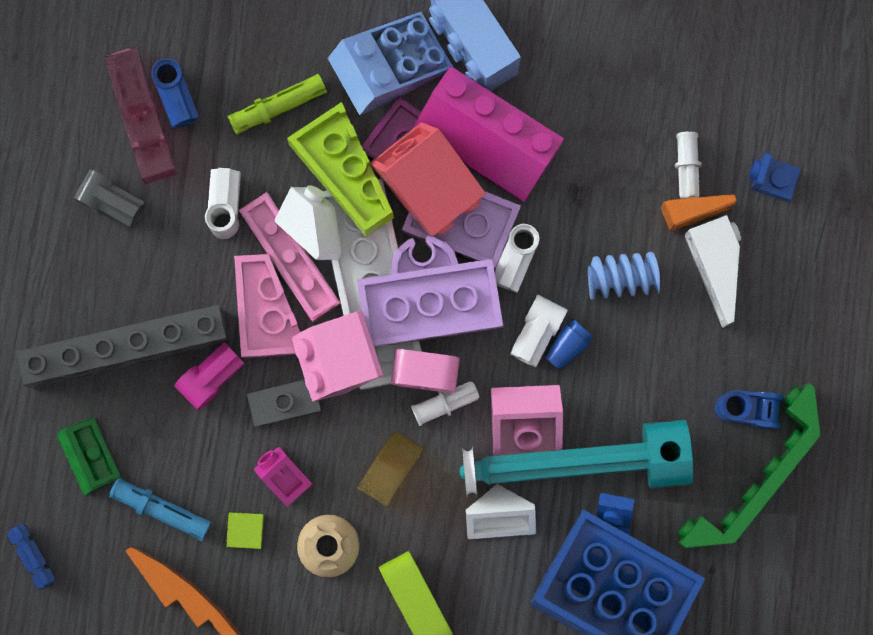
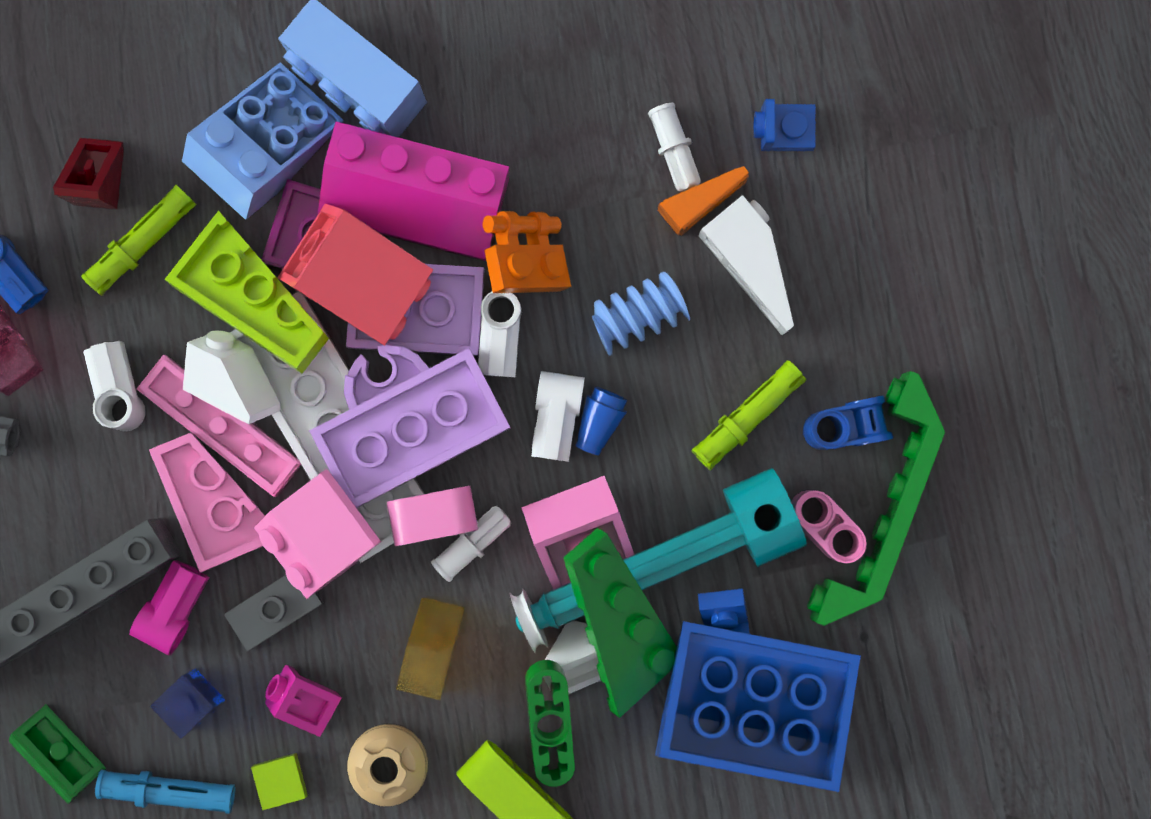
camera: 15 degrees left, 5 degrees up
none -> dark red slope [53,138,124,210]
none -> clear blue brick [150,668,225,739]
none -> orange plate [482,211,571,293]
none -> green beam [525,660,575,787]
none -> green wing [563,528,677,718]
none -> lime pin [691,360,807,471]
none -> bright pink beam [791,490,867,564]

